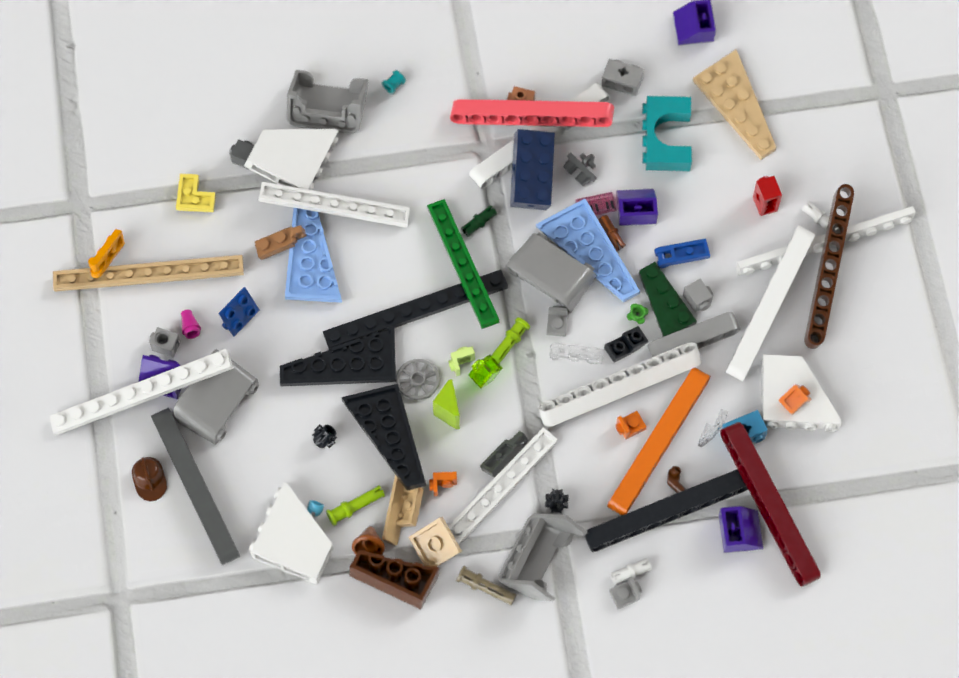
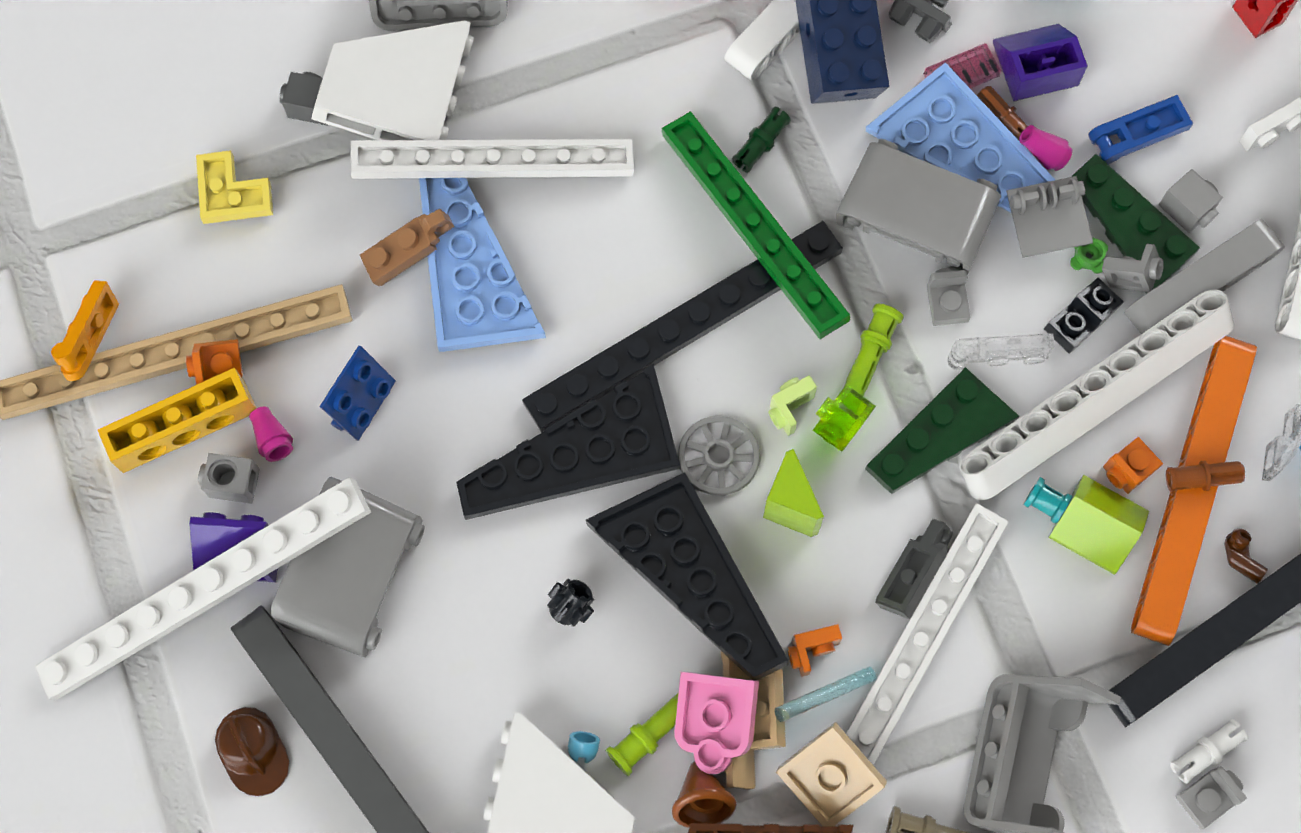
camera: 10 degrees left, 5 degrees up
black gear [545,489,569,514] -> none
none -> yellow brick [97,368,256,473]
none -> orange bracket [186,339,243,385]
none -> bright pink plate [675,672,759,774]
none -> clear light blue bar [775,667,876,722]
none -> dark green wing [865,367,1019,494]
none -> light grey hinge [1006,176,1093,258]
none -> dark pink cone [1019,125,1072,171]
none -> teal bush [1023,477,1073,524]
none -> lime slope [1048,475,1149,575]
none -> light grey bracket [1102,244,1163,292]
none -> dark orange axle [1166,461,1245,492]

